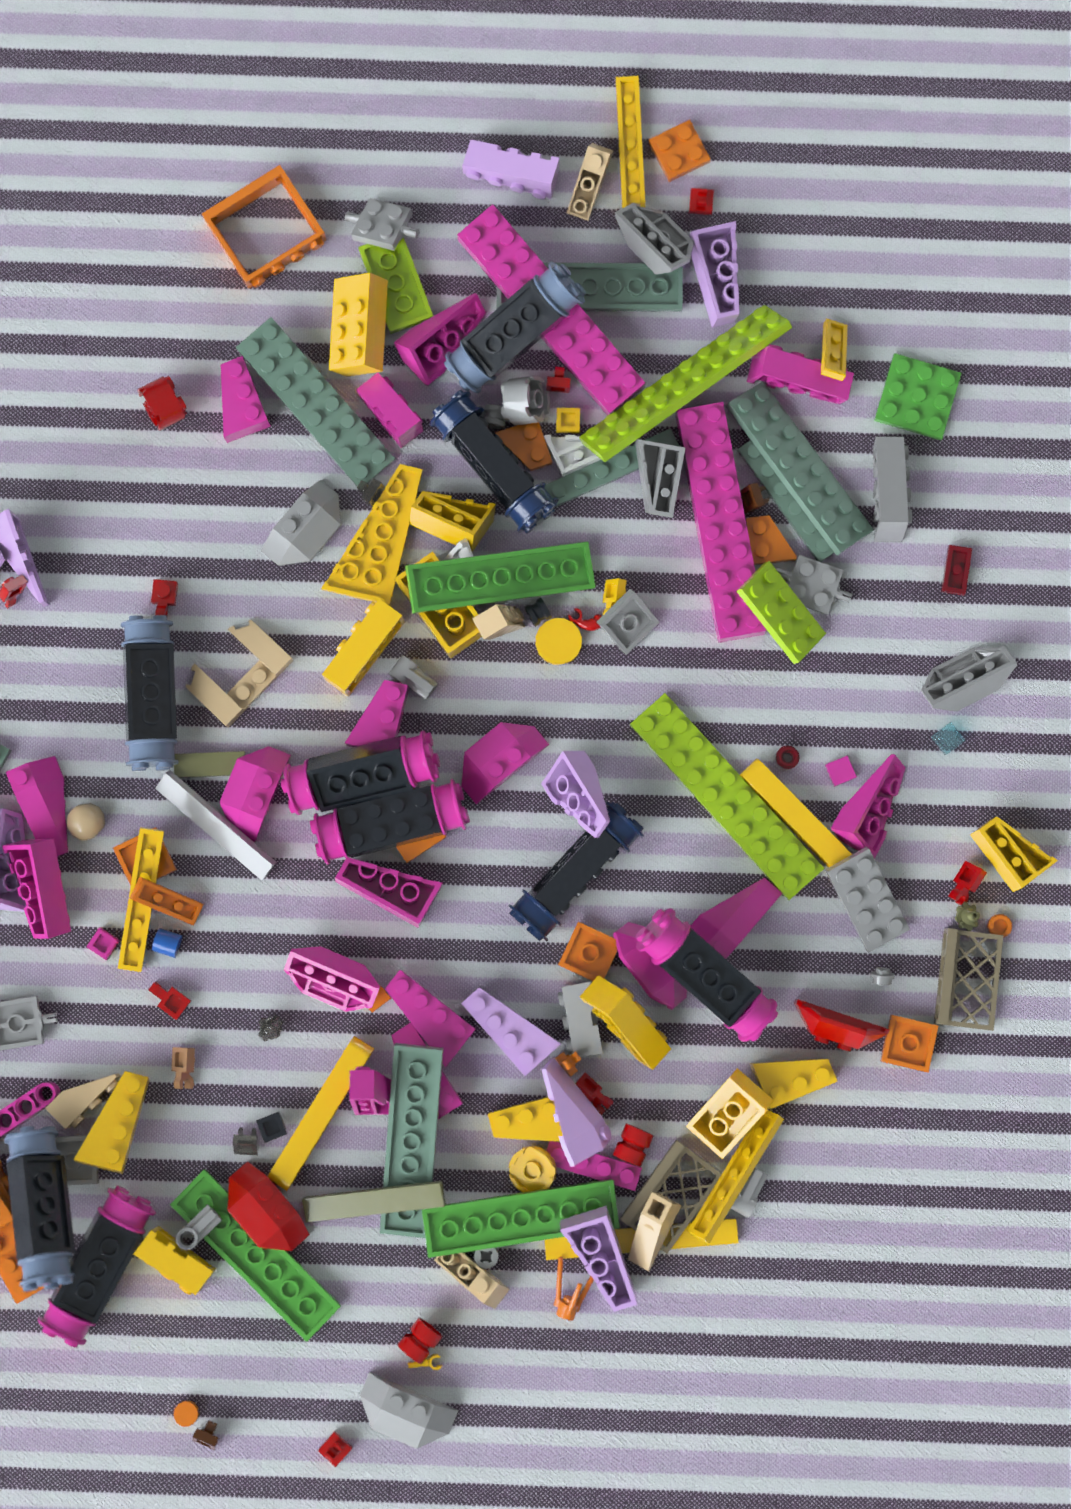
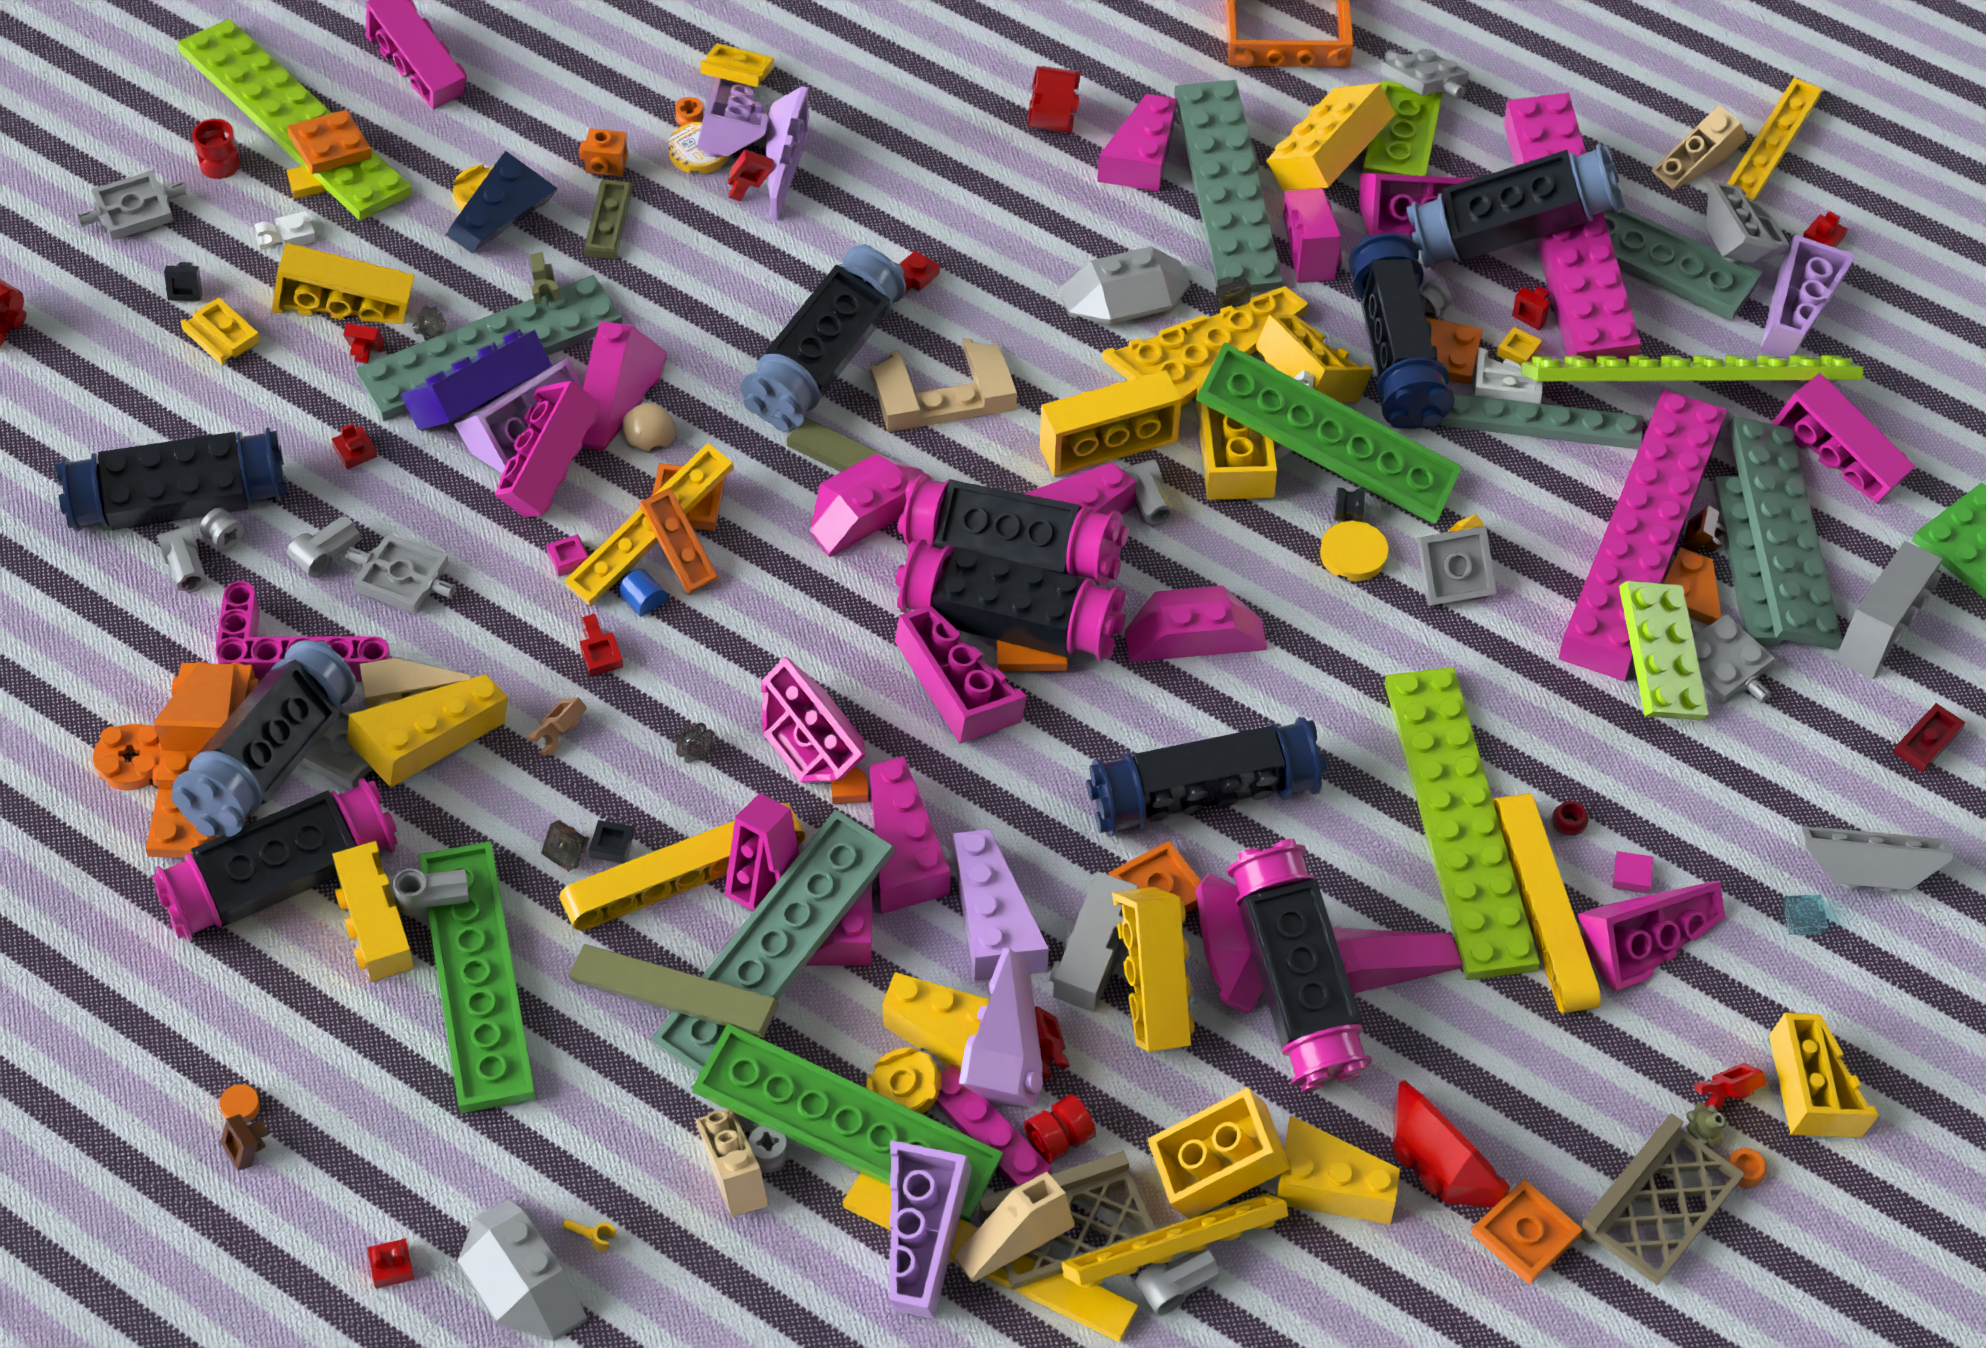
camera: 30 degrees right, 30 degrees down
tile [155,770,277,880] -> none
red wedge [227,1161,310,1251] -> none
red wheel [397,1317,443,1365] -> none
lavender wedge [462,140,559,199] -> none
tan slope [472,604,525,640] -> none
light grey brick [501,376,550,425] -> none
lavender wedge [541,751,610,838] -> none
orange plant [554,1257,594,1320] -> none
orange plate [555,1052,581,1077] -> none
red arm [568,608,602,631] -> none
light grey wedge [635,439,685,518] -> none
orange plate [648,120,711,182] -> none
yellow tile [821,318,848,381] -> none
light grey plate [825,847,910,952] -> none
light grey plate [870,967,895,985] -> none

